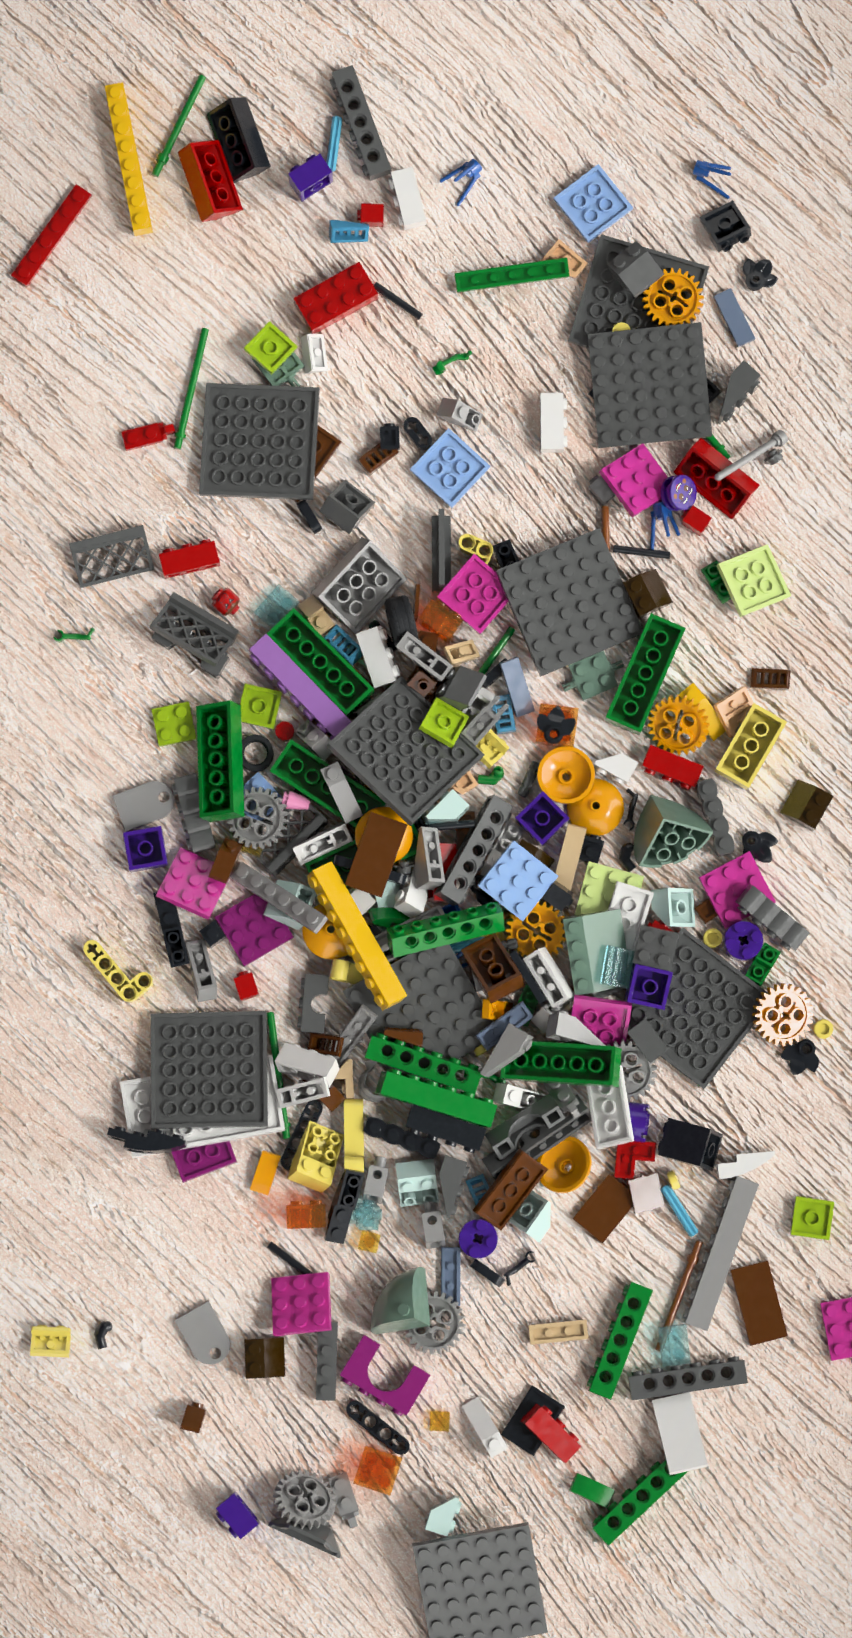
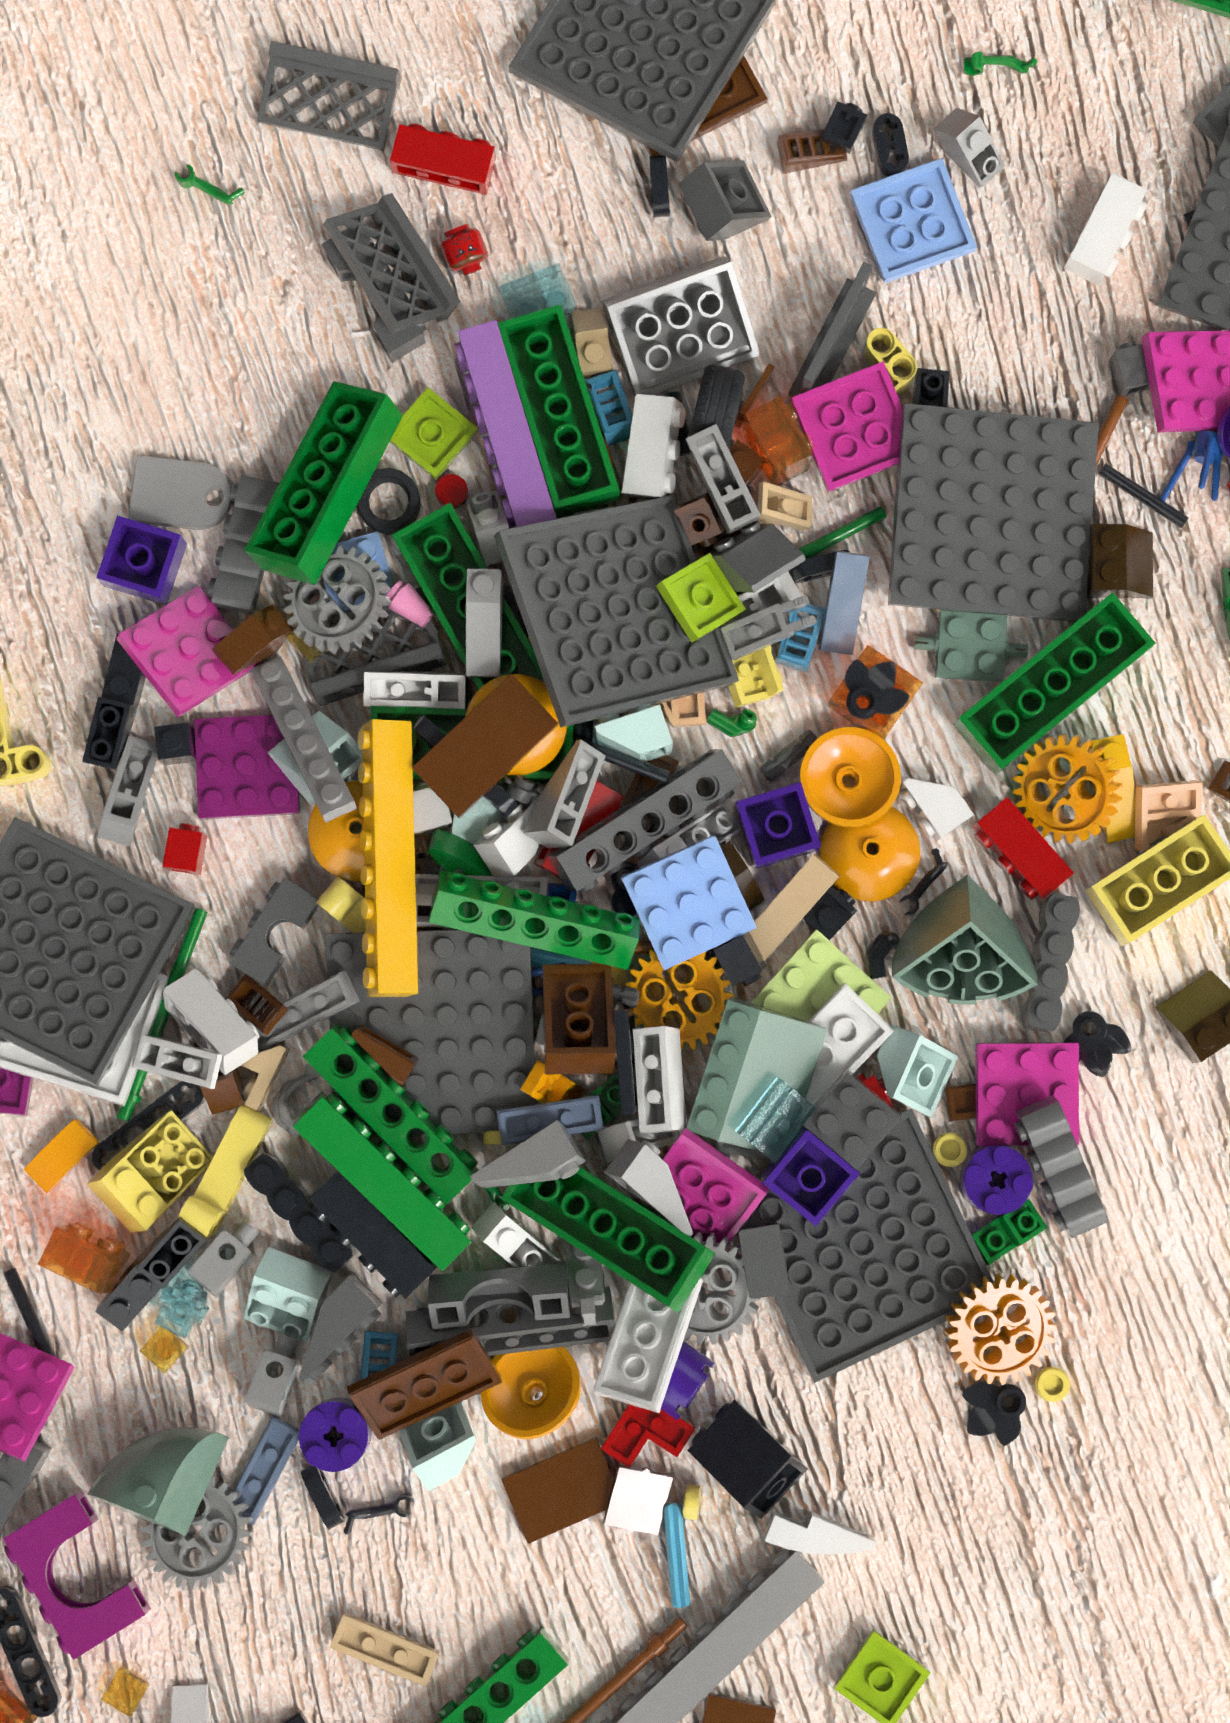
camera: 30 degrees right, 0 degrees up
lime plate [151,701,197,747] -> none

